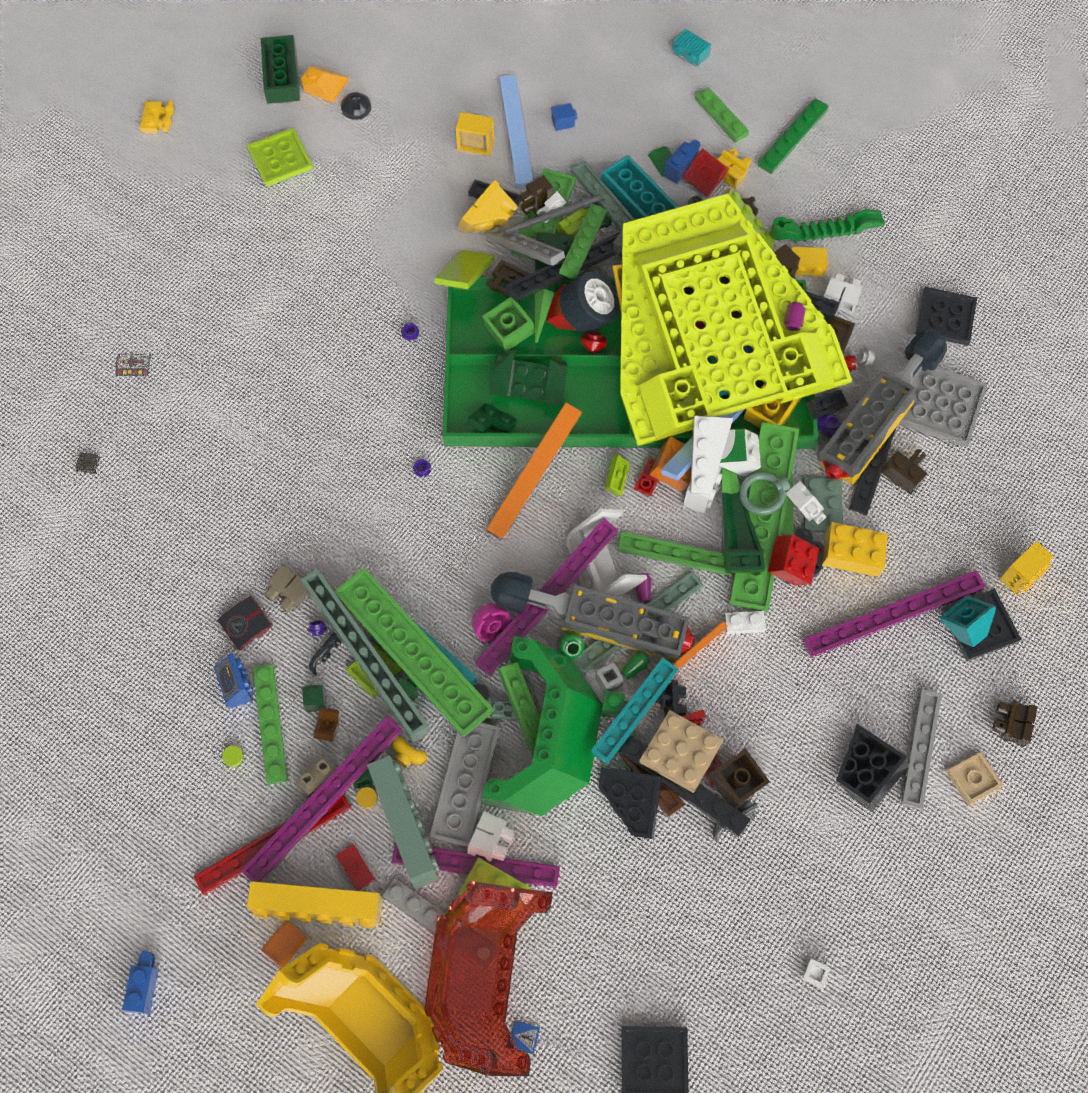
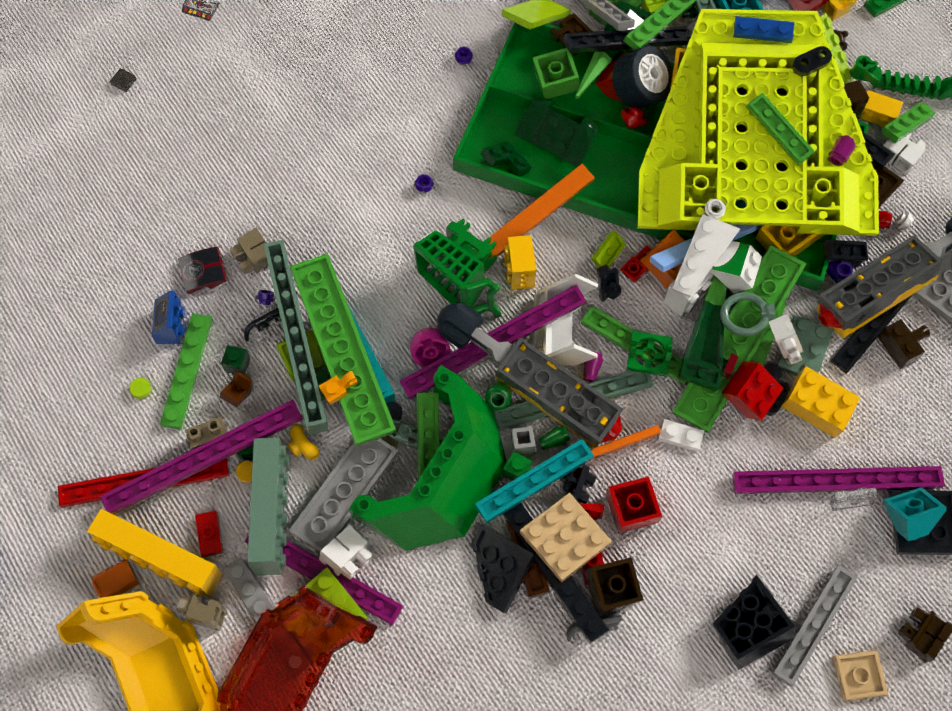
camera: 20 degrees right, 0 degrees up
none -> dark tan hips [177,595,227,631]
none -> light orange plate [319,371,358,405]
none -> green piece [413,219,502,318]
none -> yellow piece [503,235,536,290]
none -> black hips [597,265,622,302]
none -> red brick [606,476,662,534]
none -> green piece [626,331,673,377]
none -> white plate [705,199,726,219]
none -> dark red tile [722,353,739,379]
none -> blue plate [733,16,794,43]
none -> bright green tile [746,93,815,166]
none -> black plate [792,46,832,76]
none -> clear plate [830,488,878,511]
none -> bright green plate [881,102,935,143]

